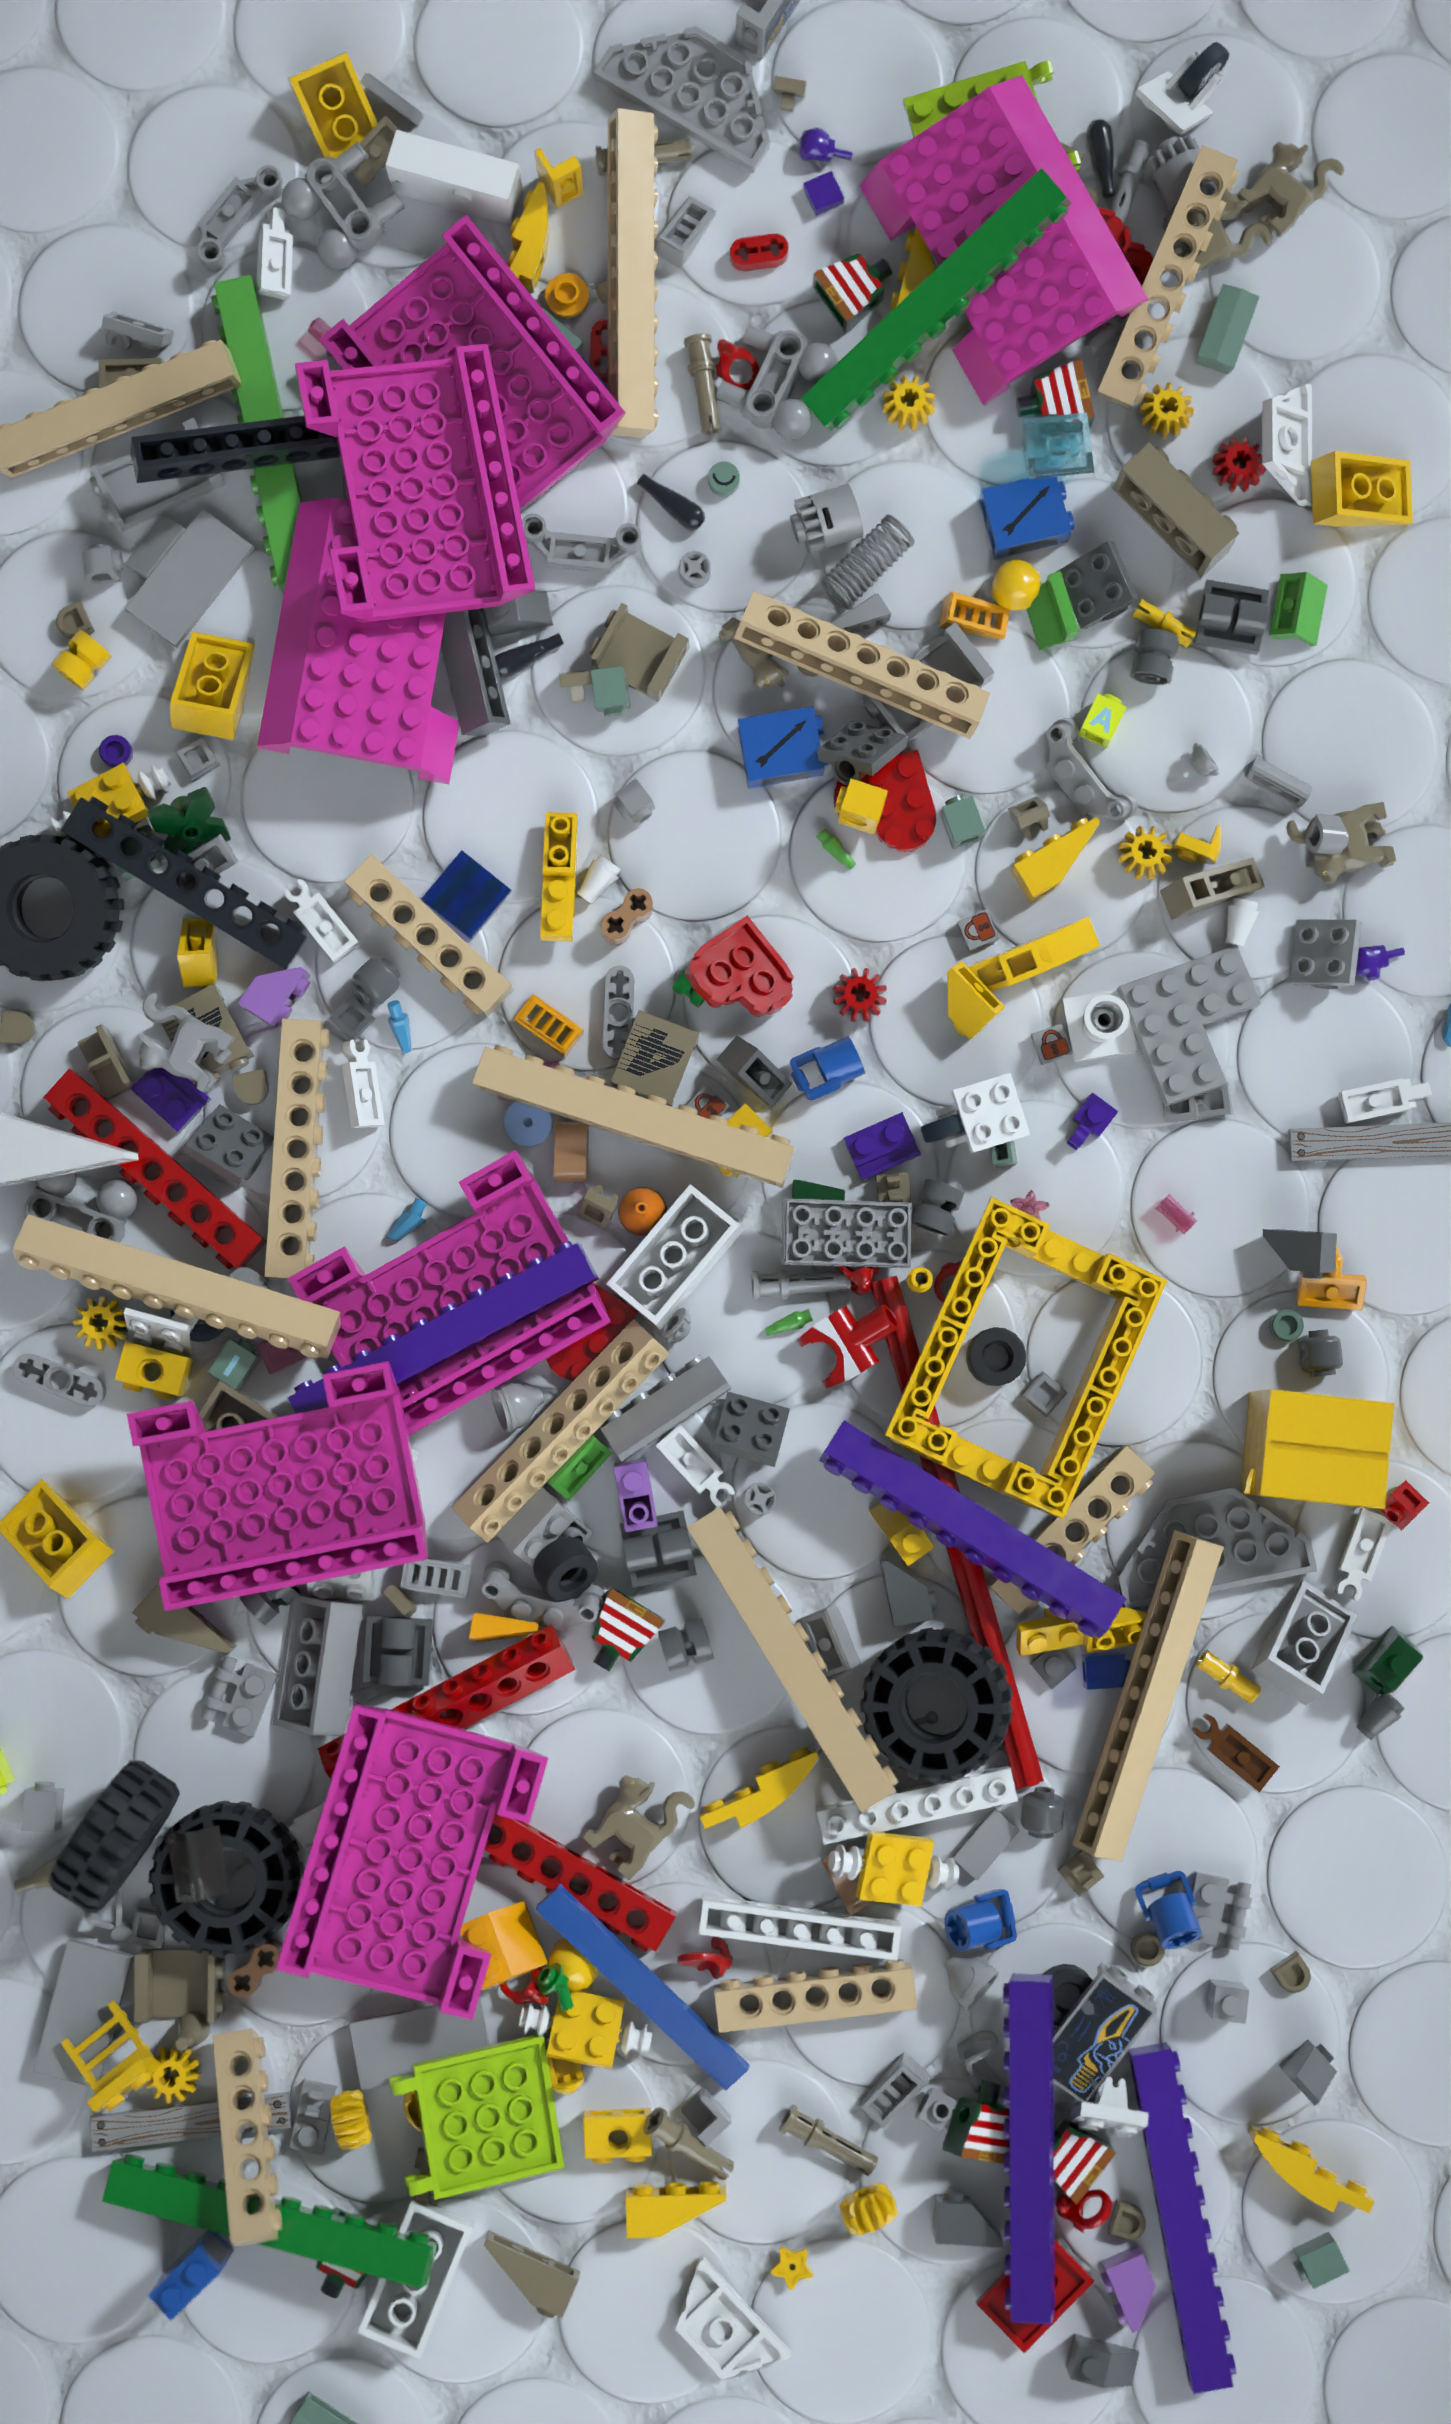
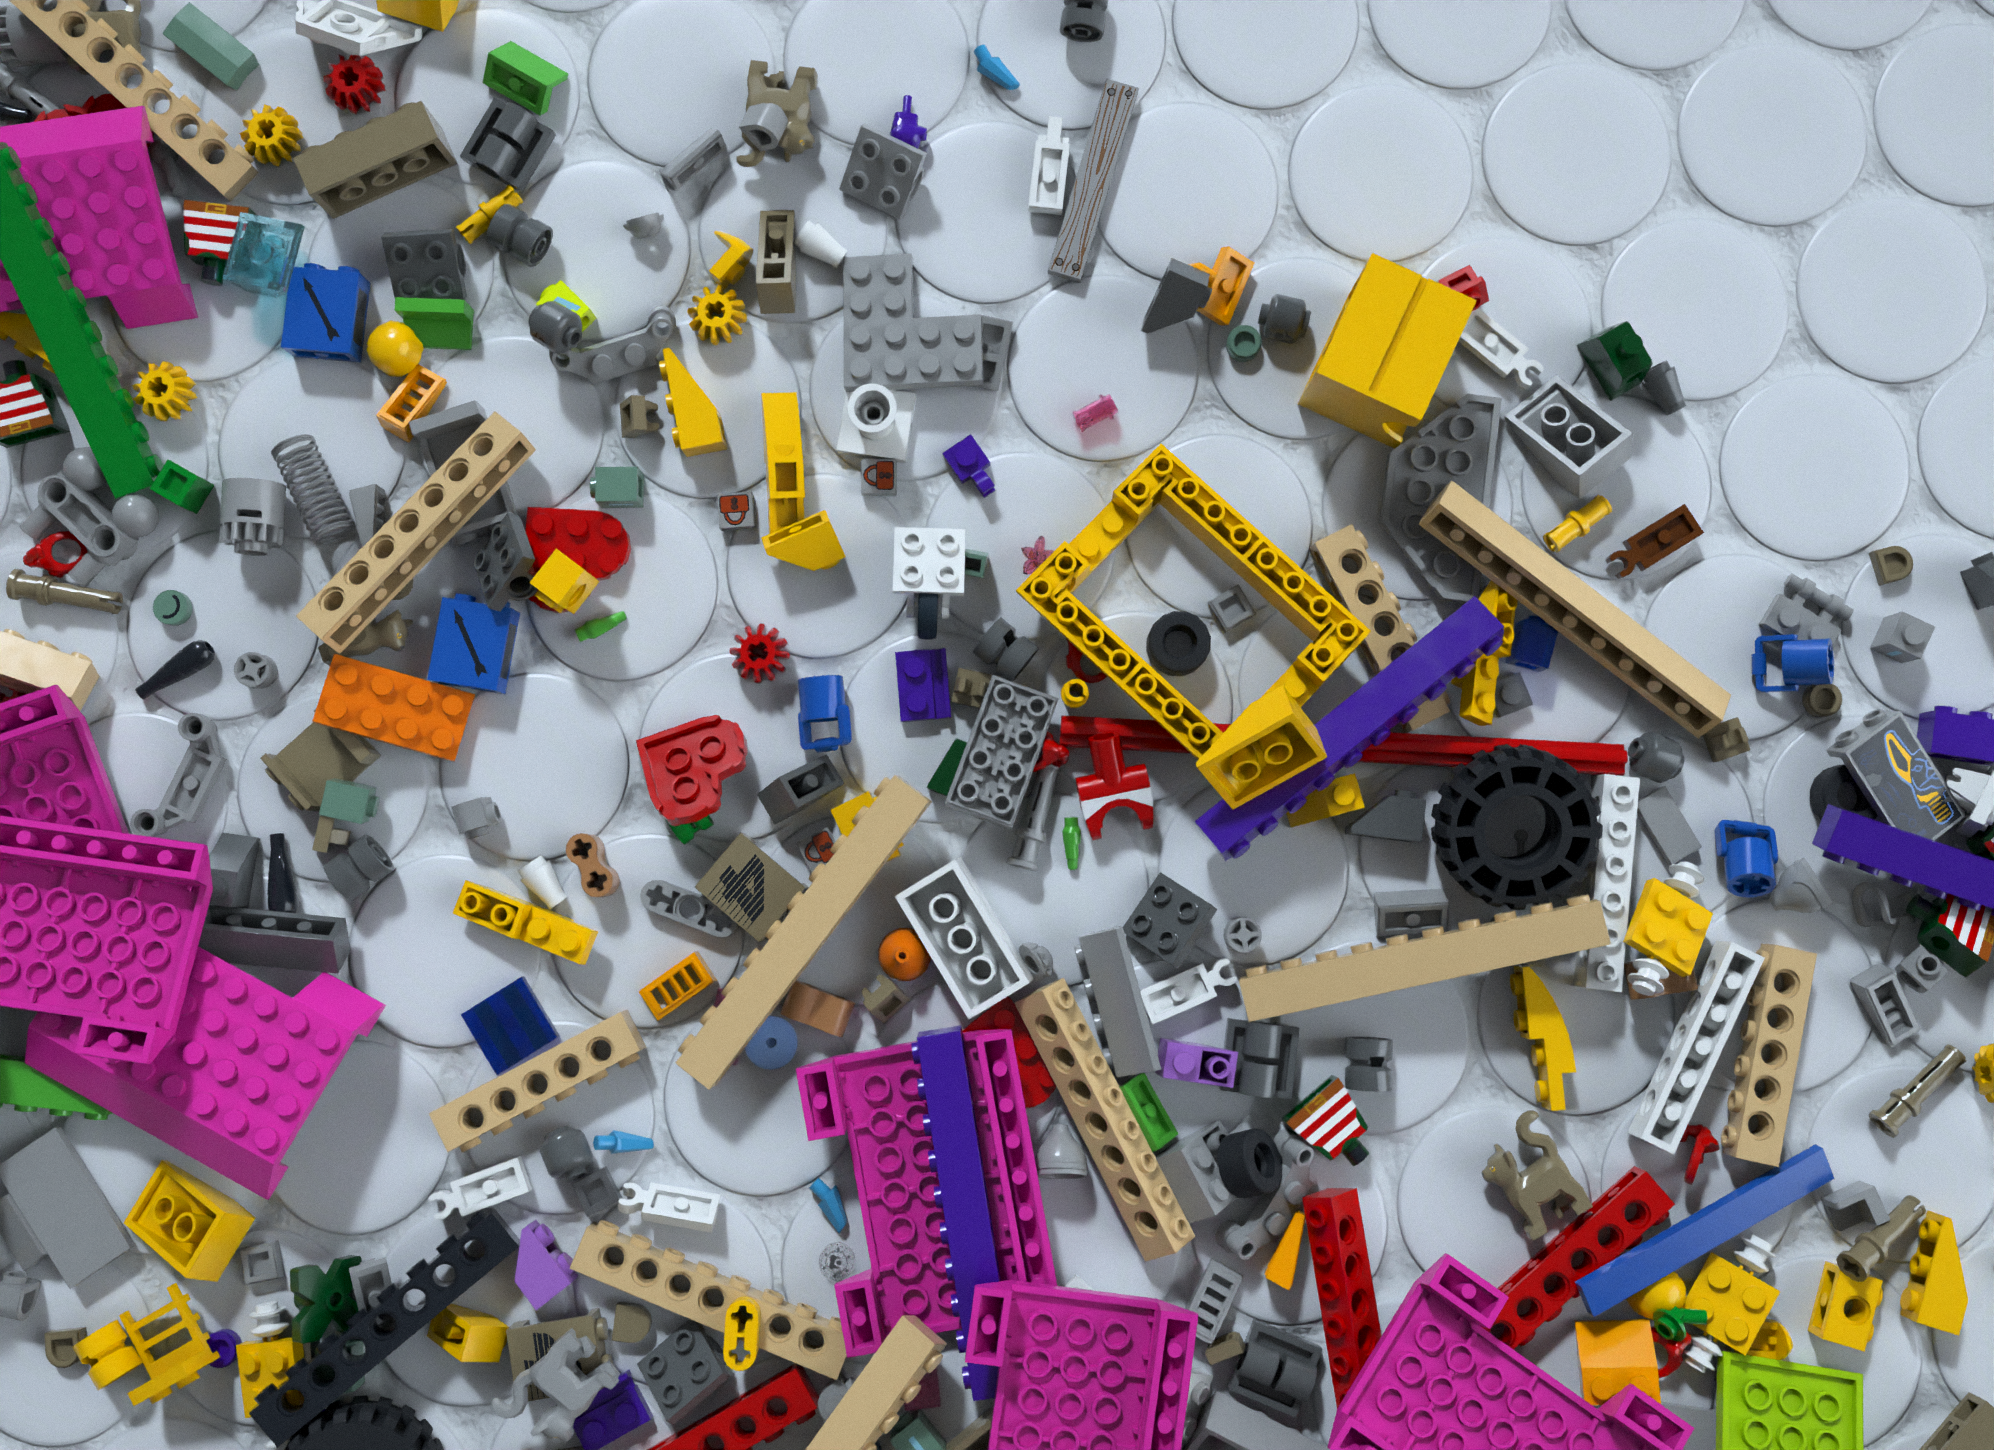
camera: 65 degrees left, 0 degrees up
none -> yellow plate [119,1283,220,1406]
none -> green panel [150,459,214,514]
none -> orange plate [312,654,475,762]
none -> dark grey wheel [324,834,394,900]
none -> dark grey head [528,301,582,354]
none -> yellow beam [723,1296,761,1371]
none -> clear tile [819,1242,855,1281]
none -> yellow slope [1196,685,1327,810]

